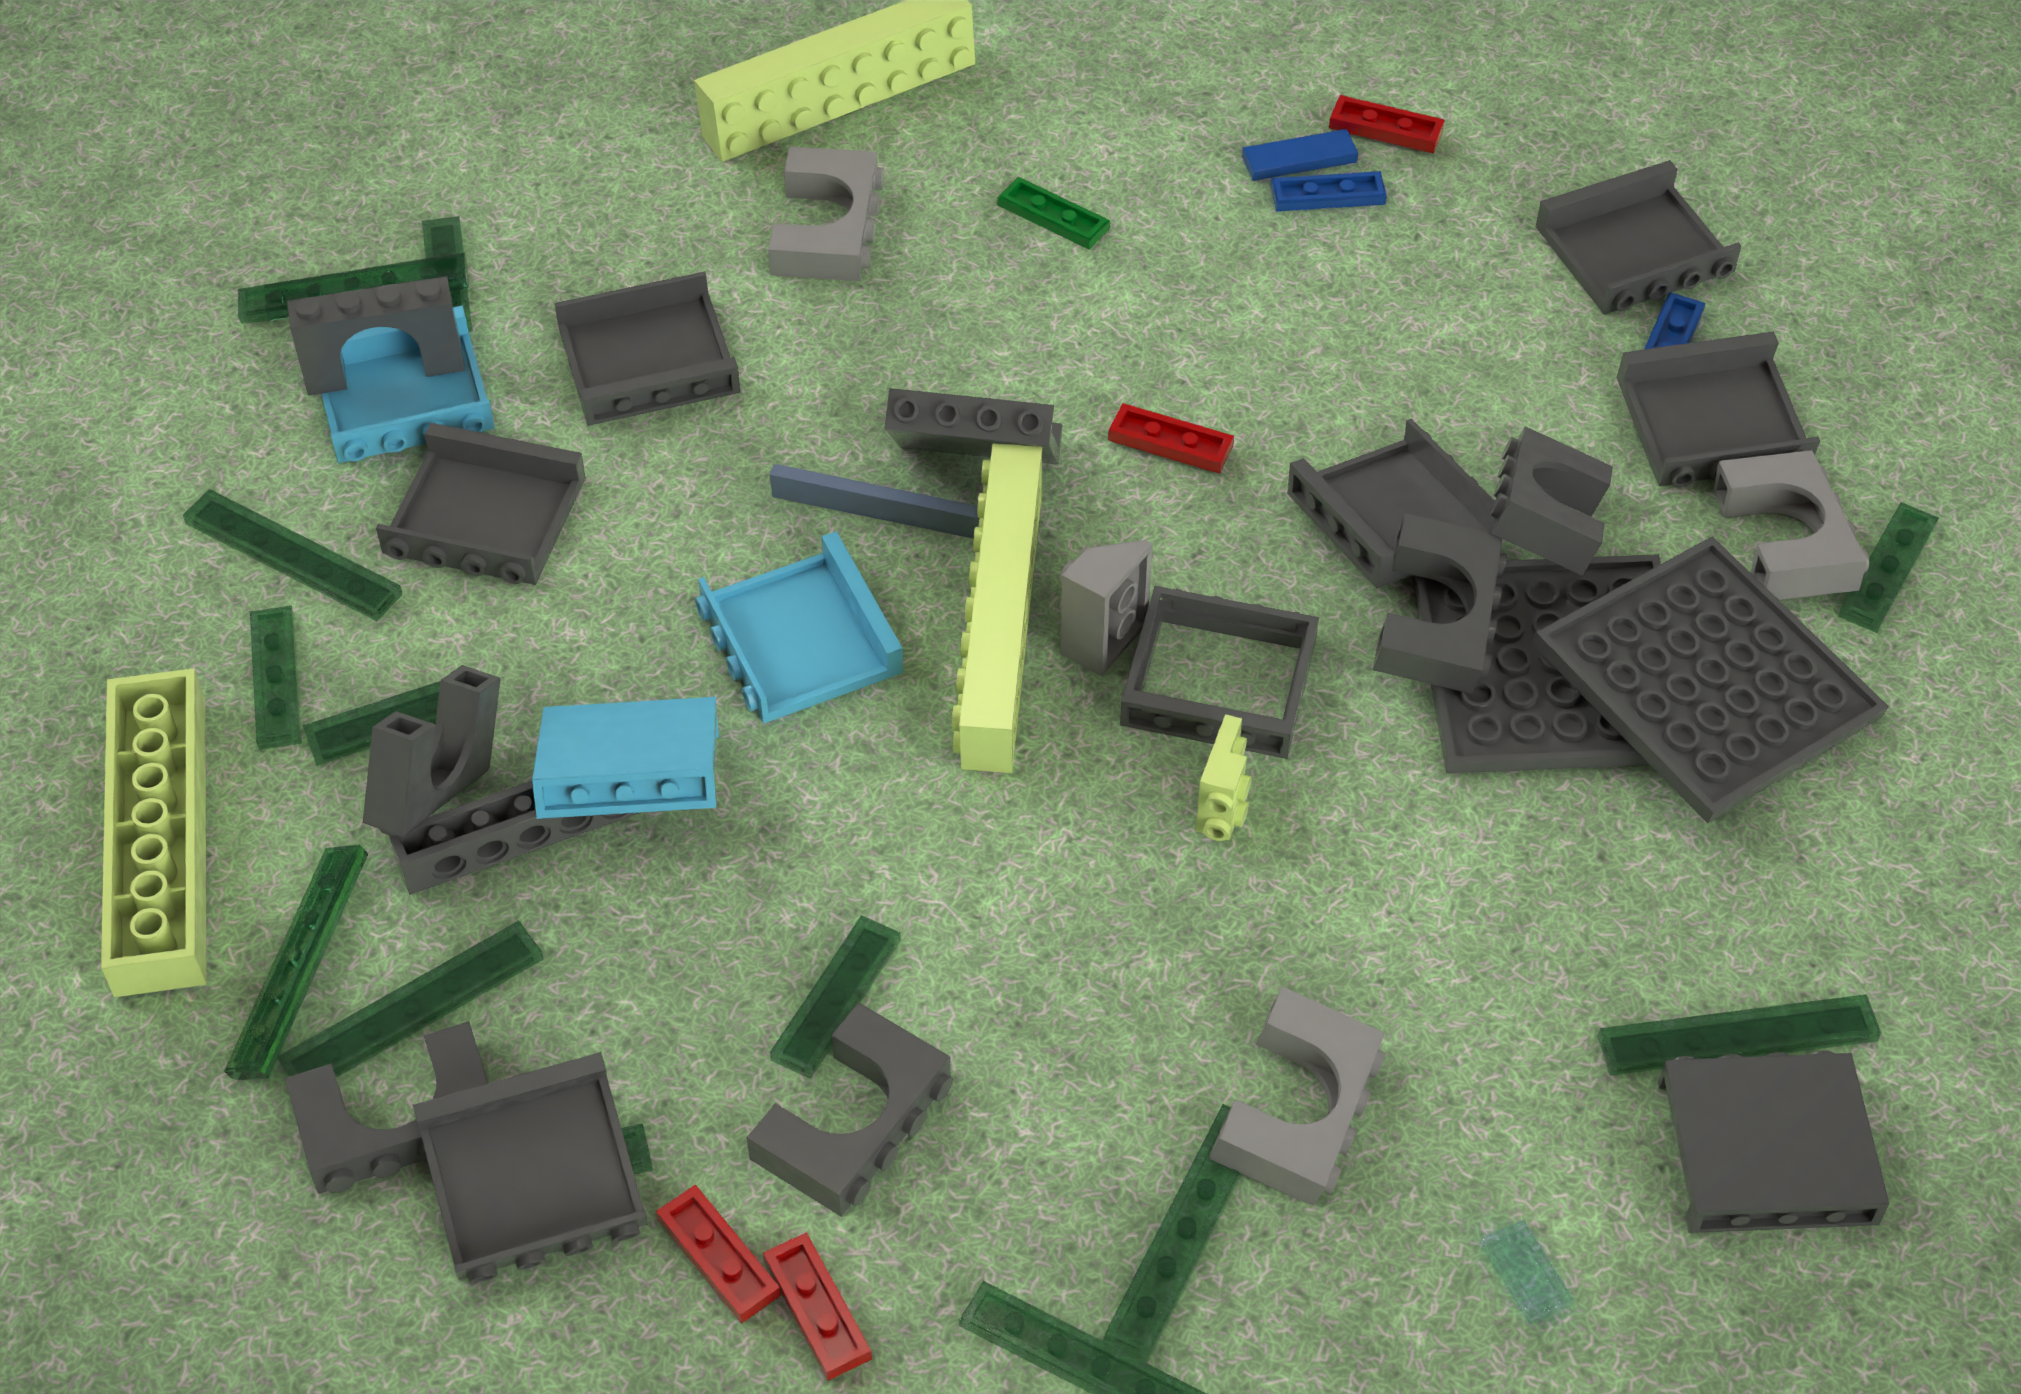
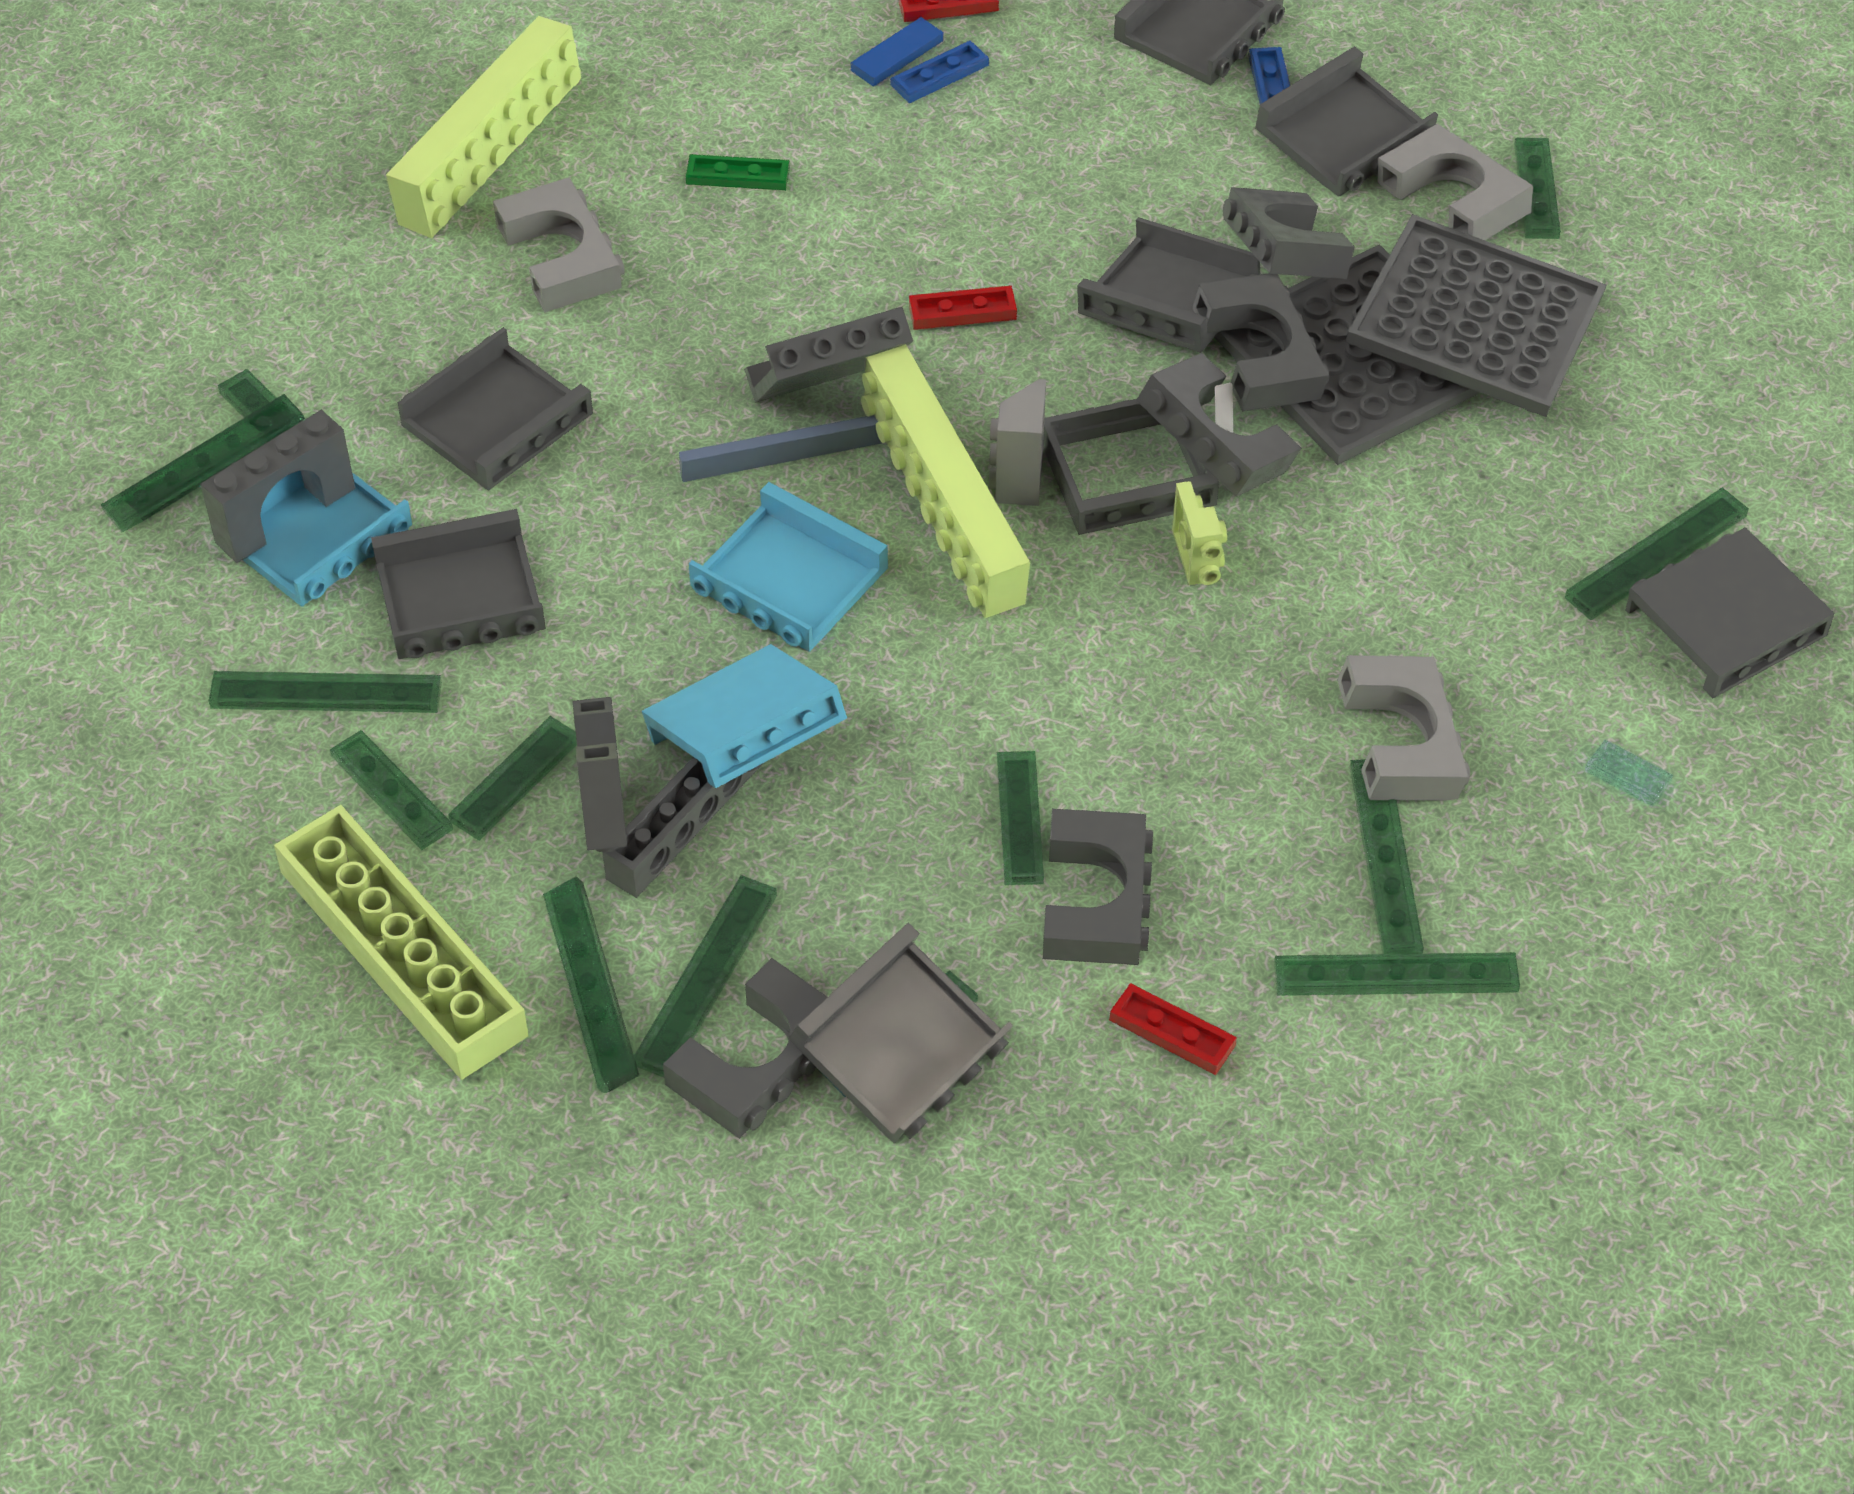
camera: 30 degrees left, 0 degrees up
red plate [656,1184,781,1324] -> none
none -> dark grey arch [1136,353,1302,497]
none -> white sticker [1215,383,1233,433]

